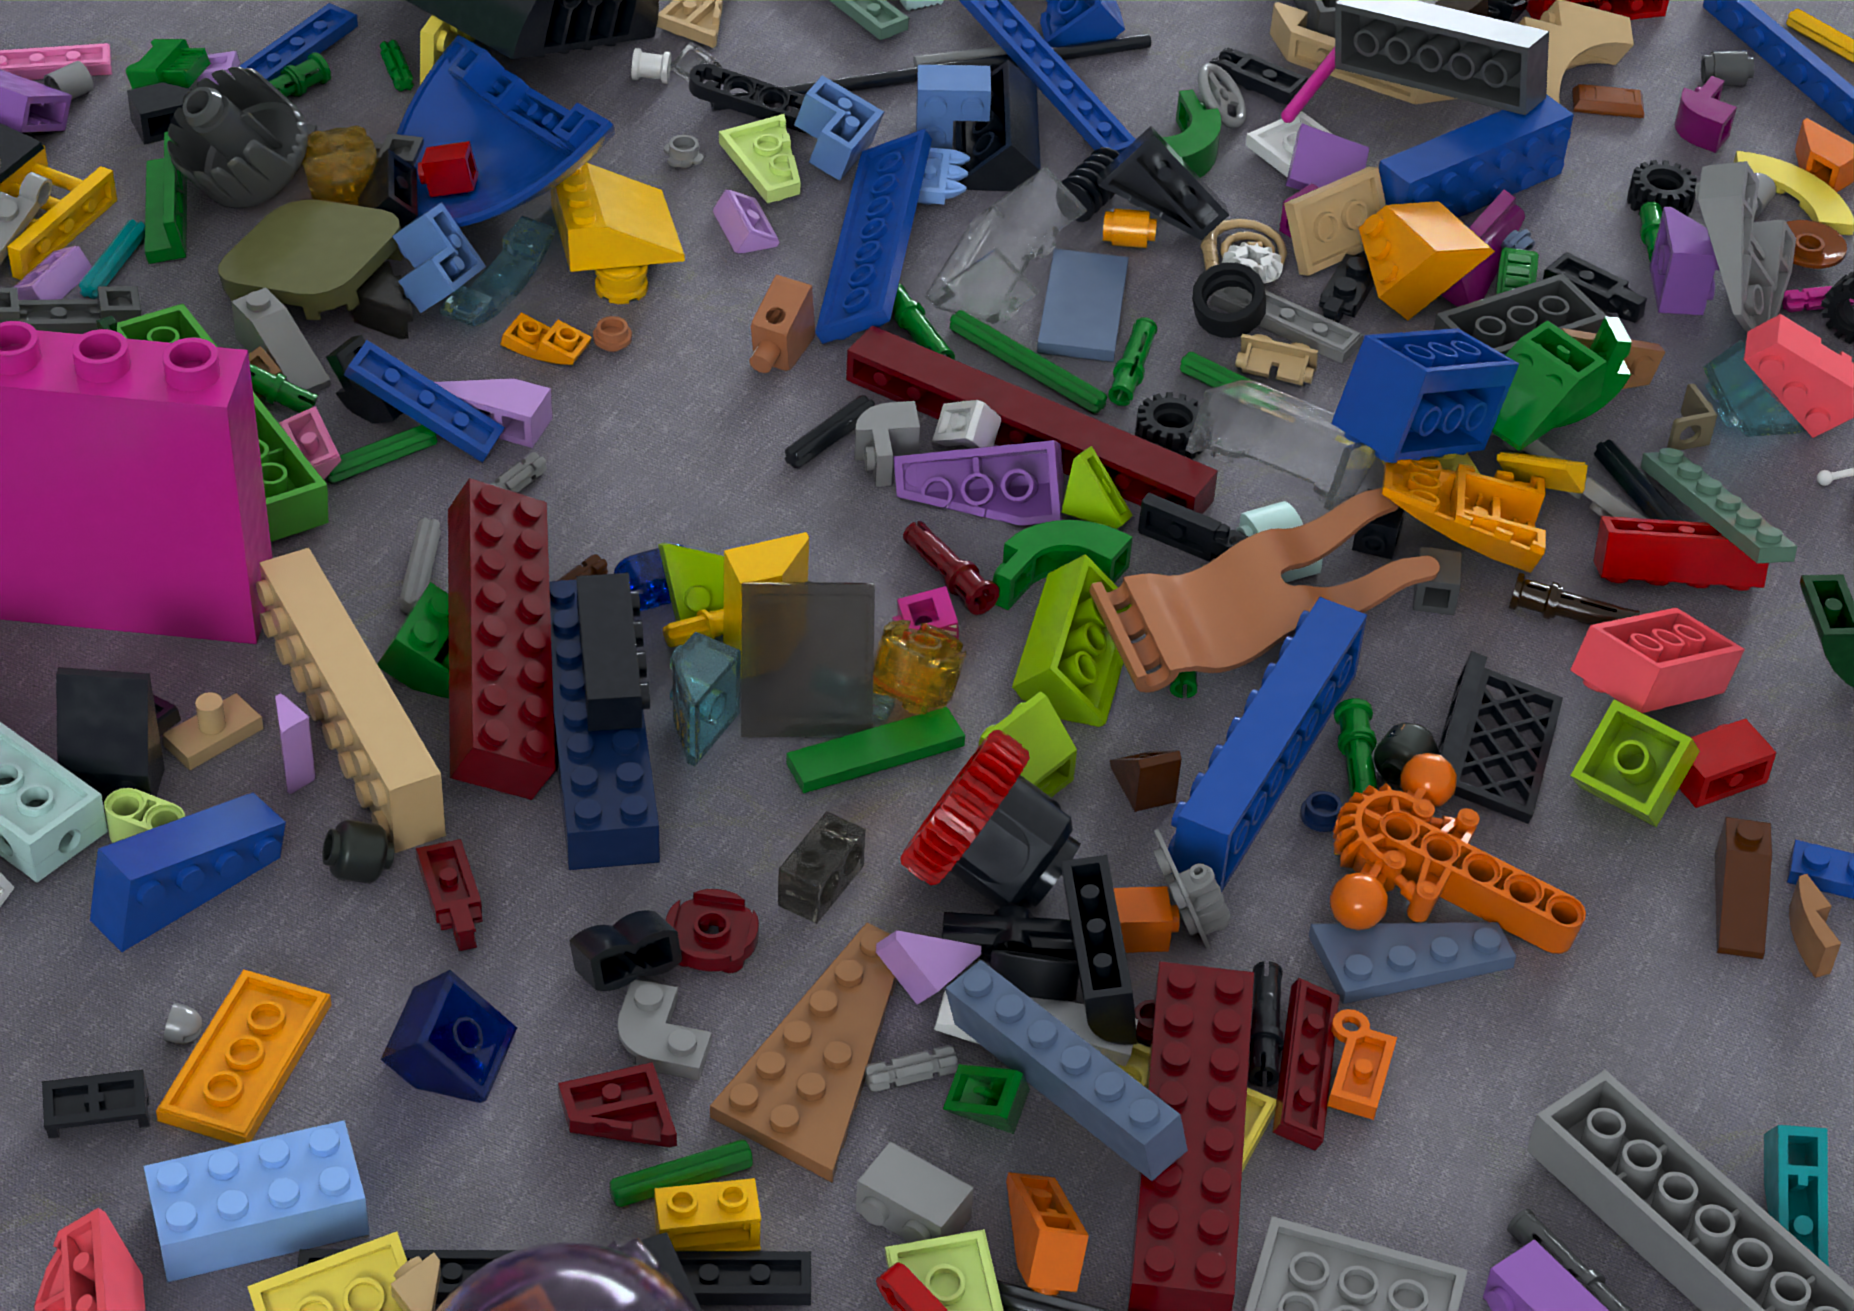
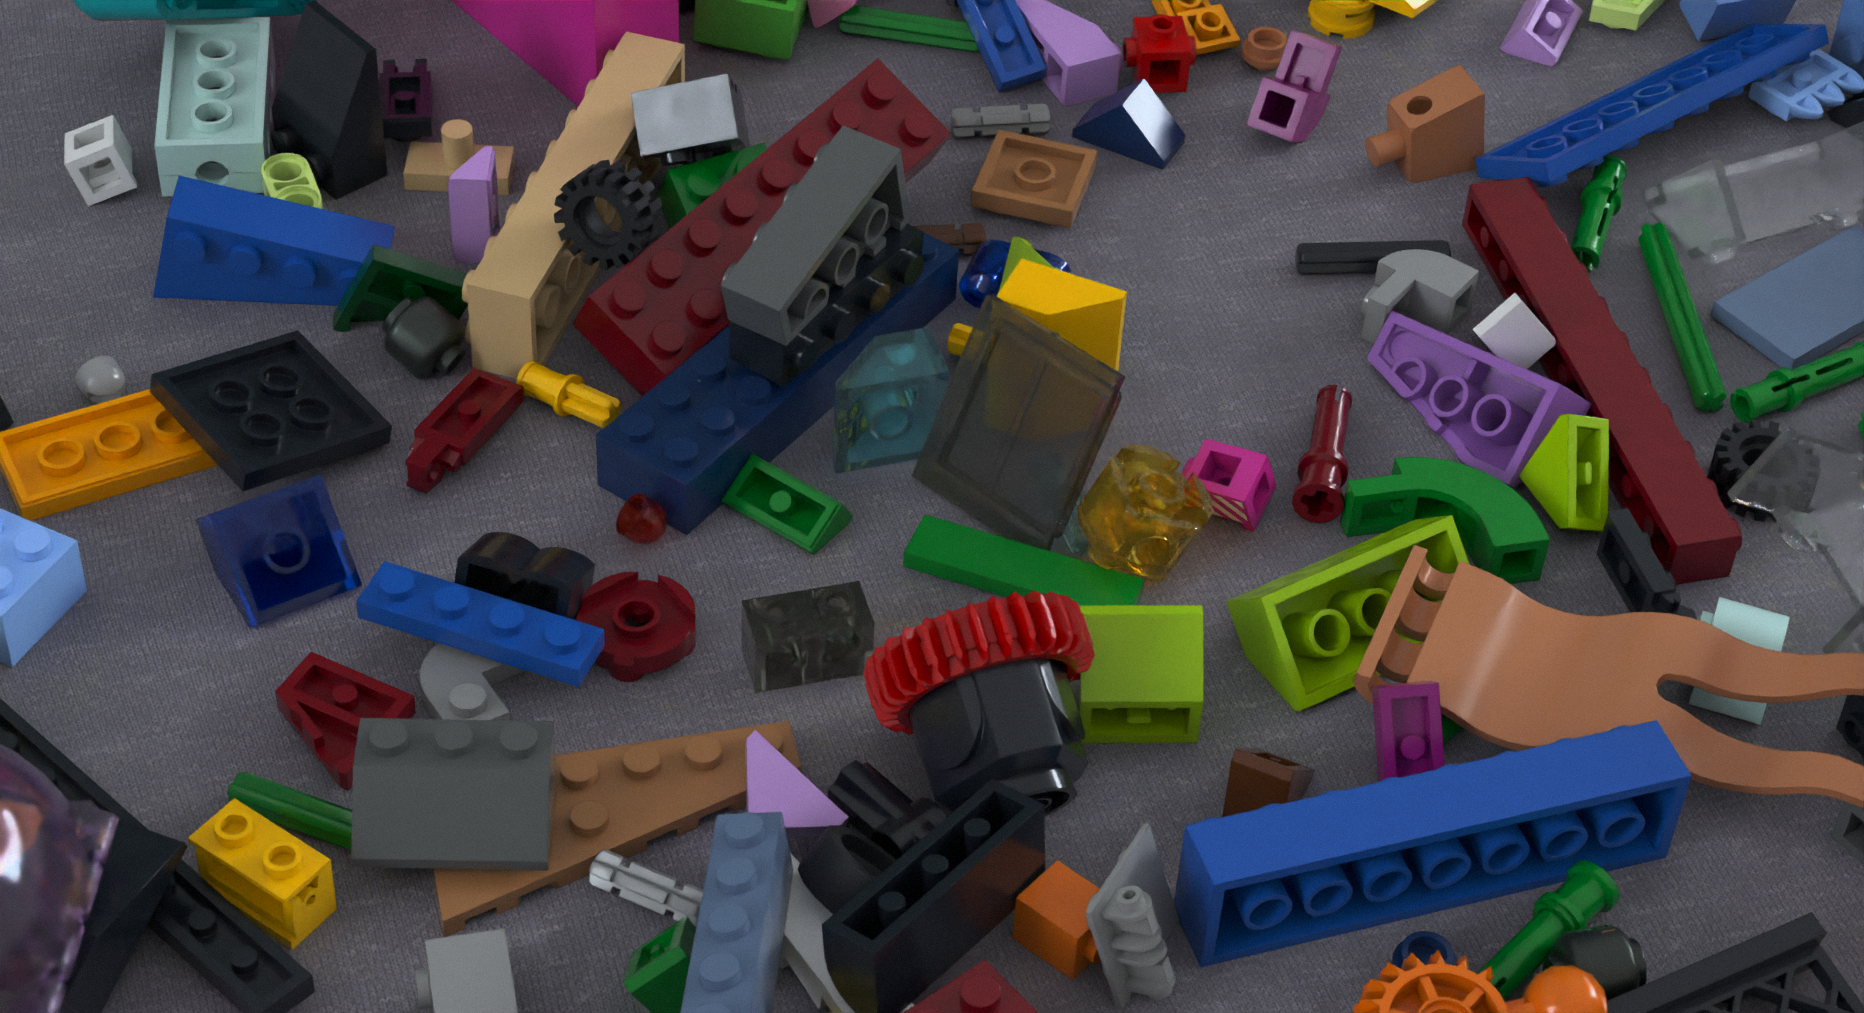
camera: 45 degrees right, 0 degrees up
none -> black plate [150,330,392,492]
none -> dark green wing [333,244,468,332]
none -> dark grey slope [351,718,557,870]
none -> blue plate [356,561,605,687]
none -> yellow axle [516,360,622,428]
none -> black tyre [554,160,664,270]
none -> clear red hinge [616,493,666,545]
none -> wedge [631,73,750,166]
none -> dark grey wedge [721,125,911,346]
none -> green slope [721,453,853,555]
none -> medium nougat plate [970,130,1098,228]
none -> dark blue slope [1072,79,1185,170]
none -> red brick [1122,14,1196,93]
none -> magenta brick [1246,30,1342,142]
none -> magenta plate [1372,681,1445,782]

